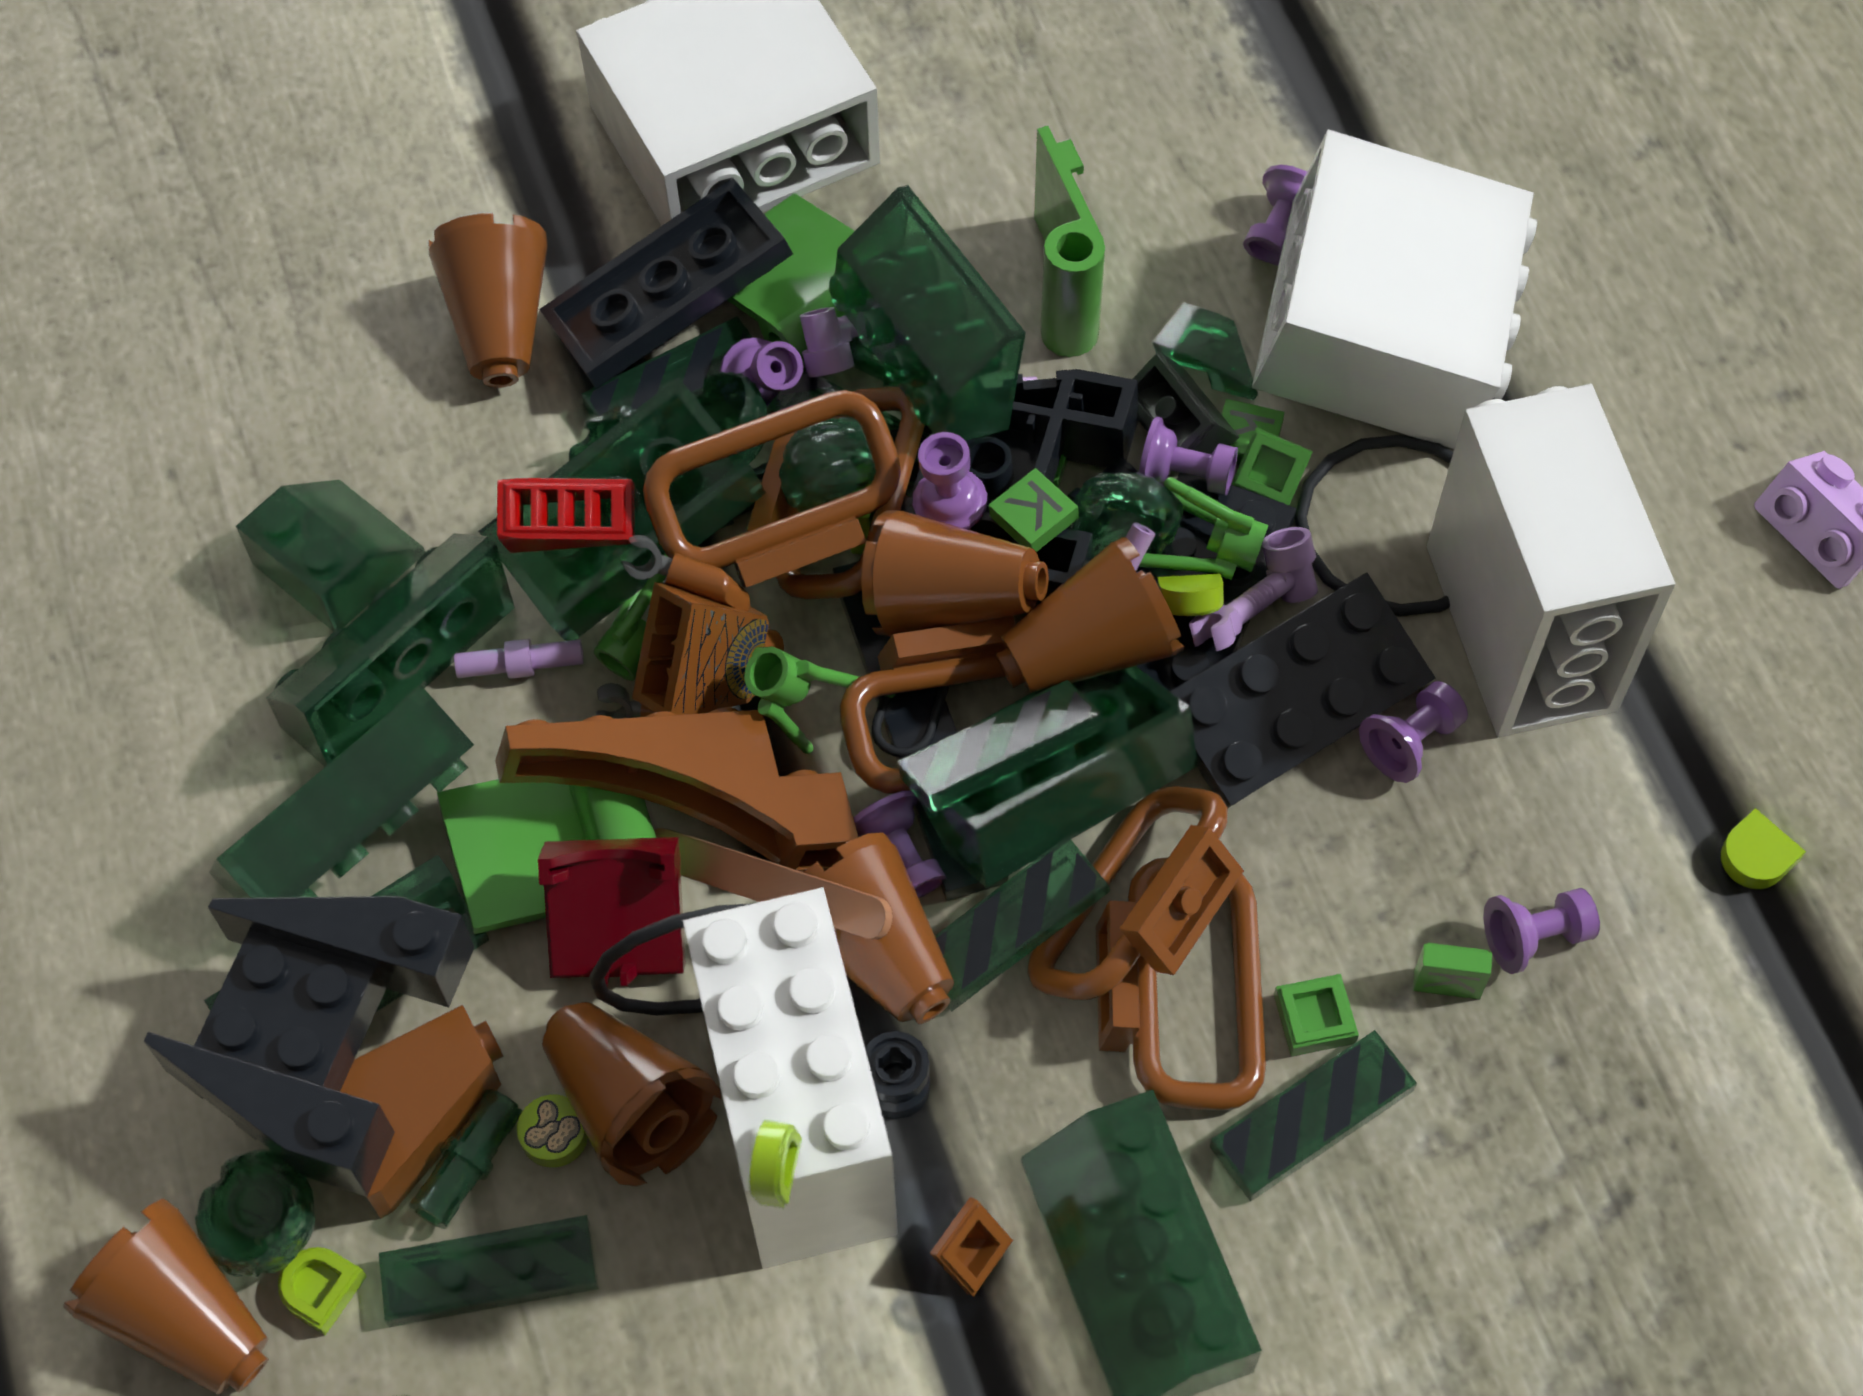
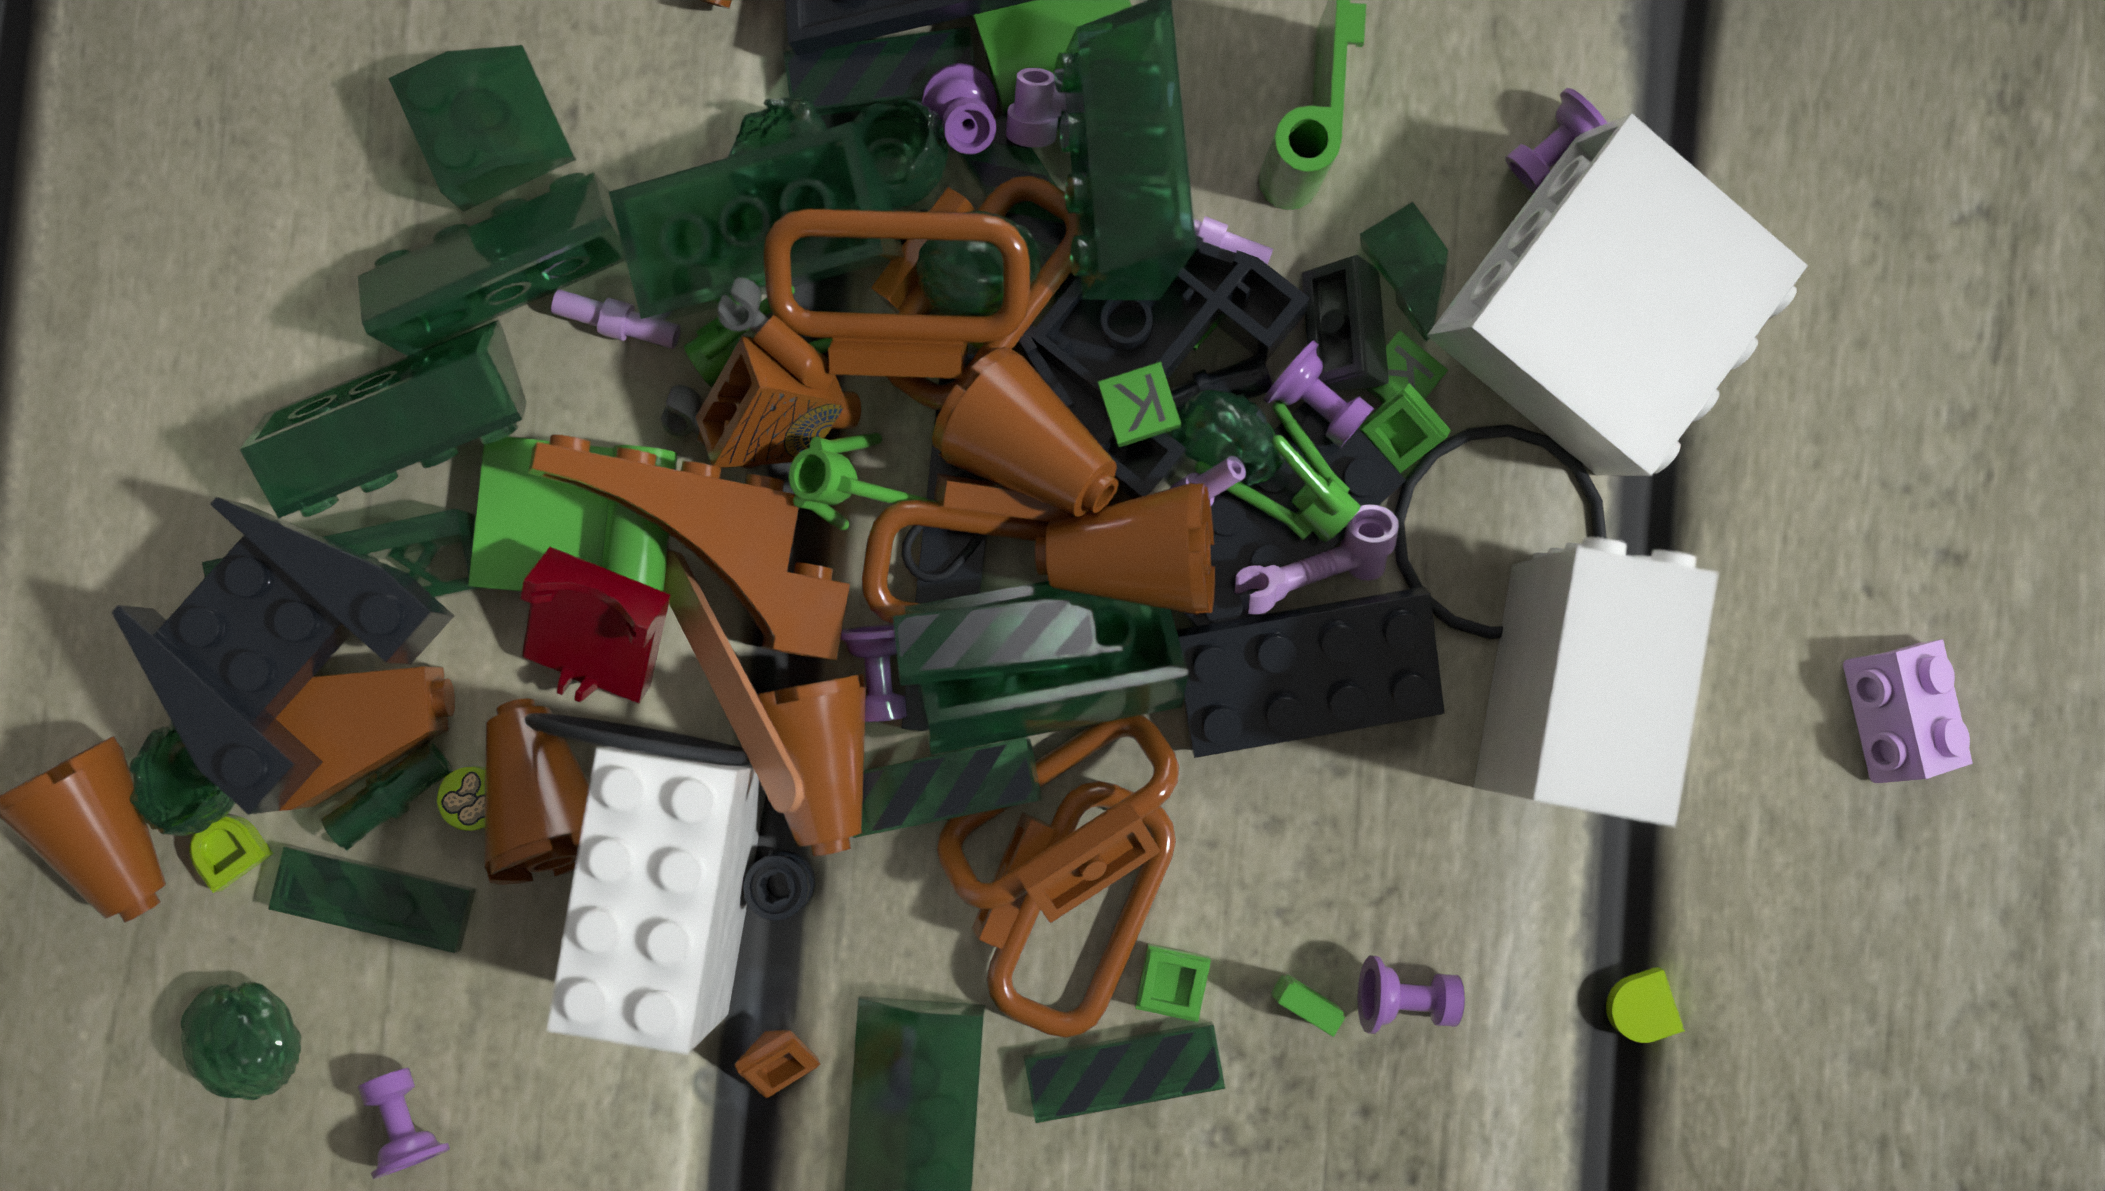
camera: 20 degrees right, 25 degrees up
red slope [497,478,635,553] -> none
lime tile [749,1120,802,1208] -> none
medium lavender piece [913,432,987,530] -> none
lime tile [1157,574,1224,616] -> none
medium lavender piece [1359,681,1468,783] -> none

